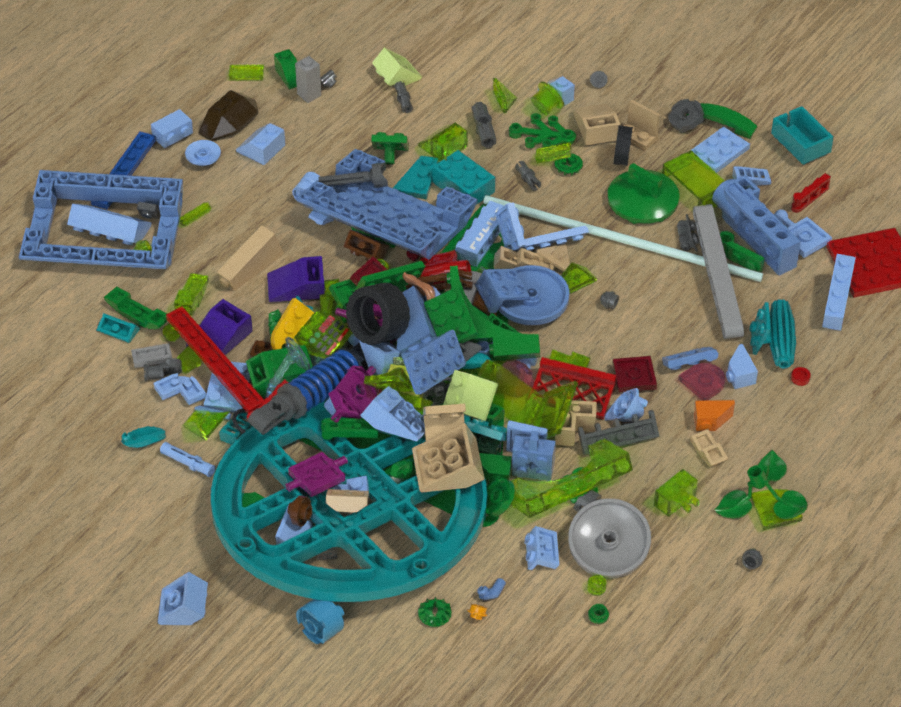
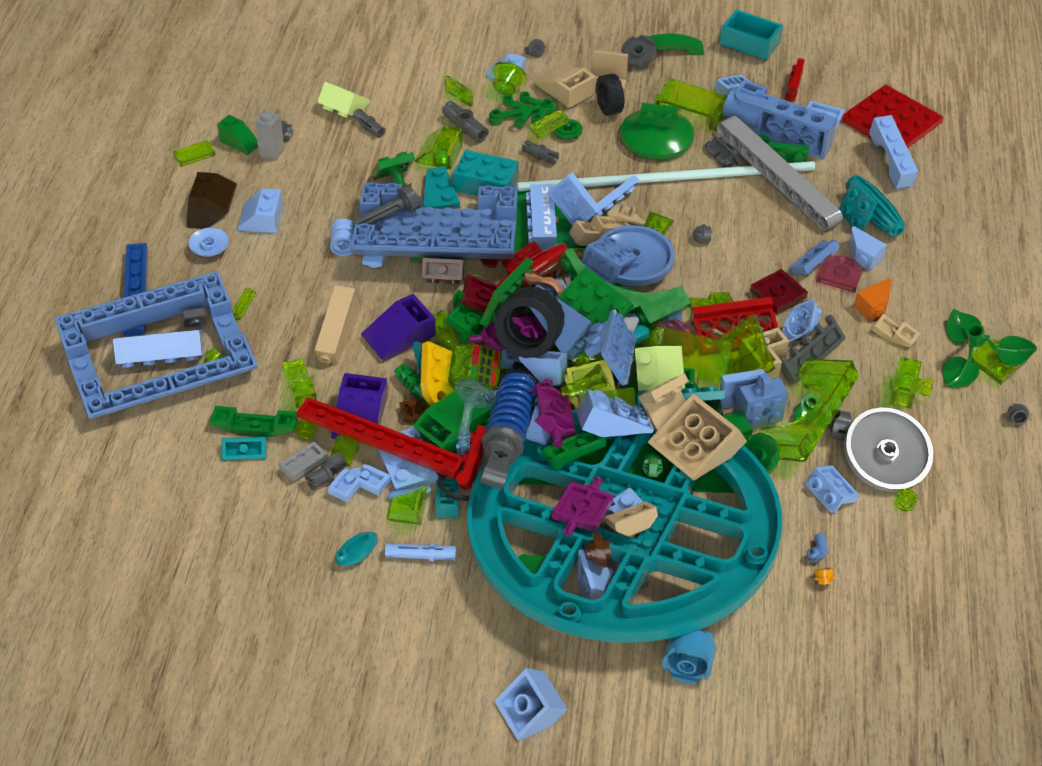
camera: 30 degrees left, 0 degrees up
light blue brick [151,109,193,148] -> none
green gear [418,596,452,627] -> none
green plate [588,604,609,624] -> none
light blue plate [688,127,750,174] -> none
red tile [791,367,811,386] -> none

